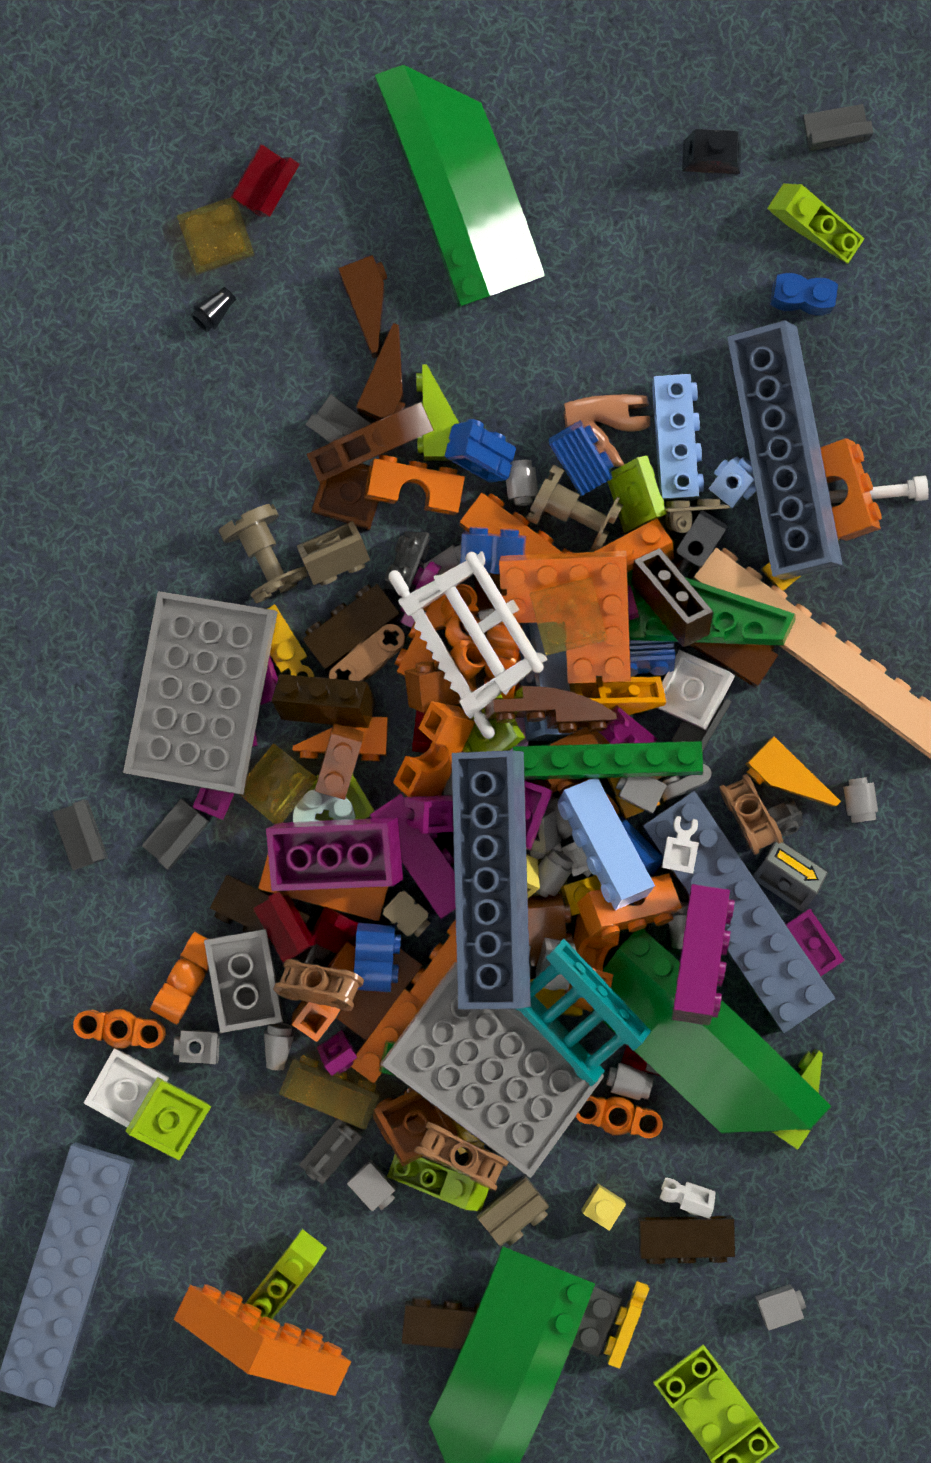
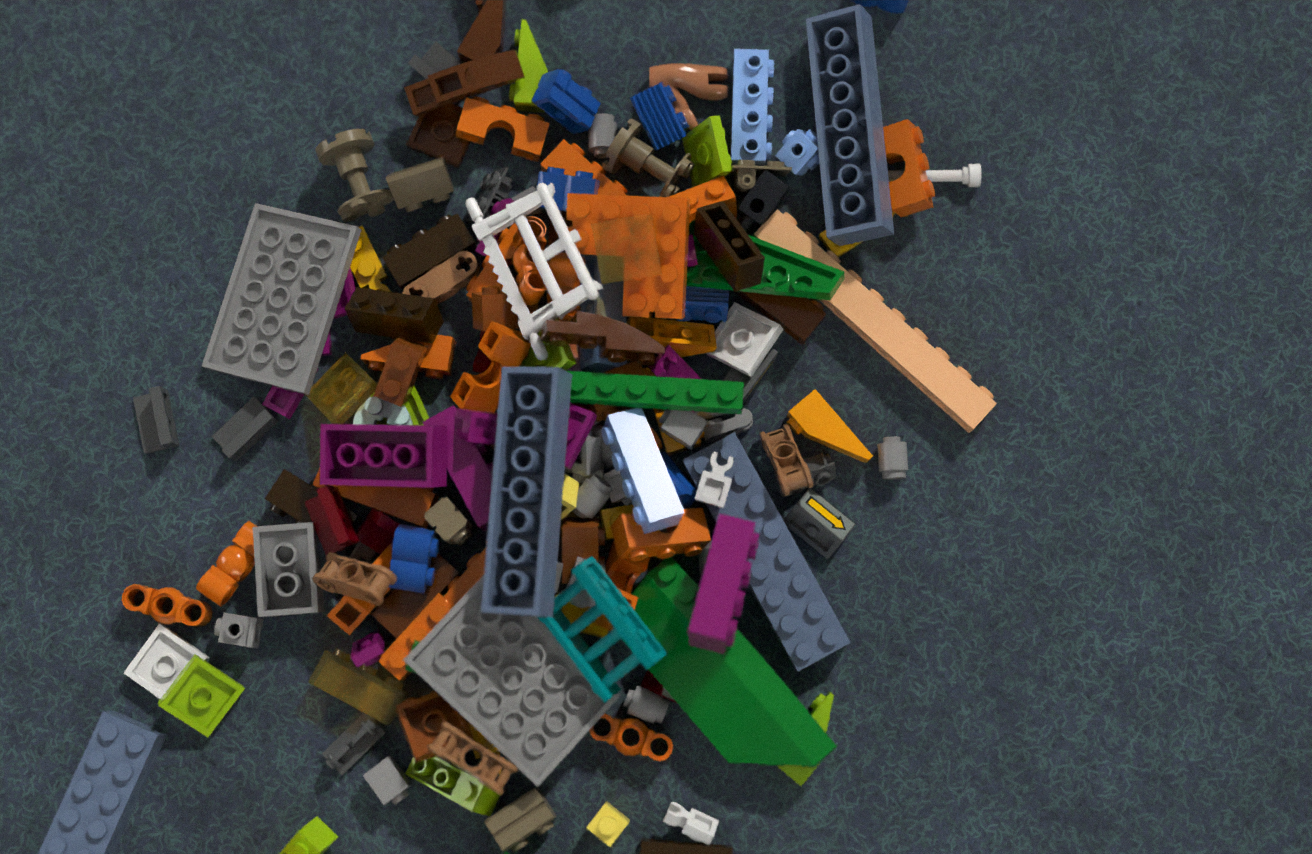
camera: 15 degrees right, 5 degrees down
light grey cone [264,1023,295,1070] -> none
magenta plate [785,908,845,976] -> none

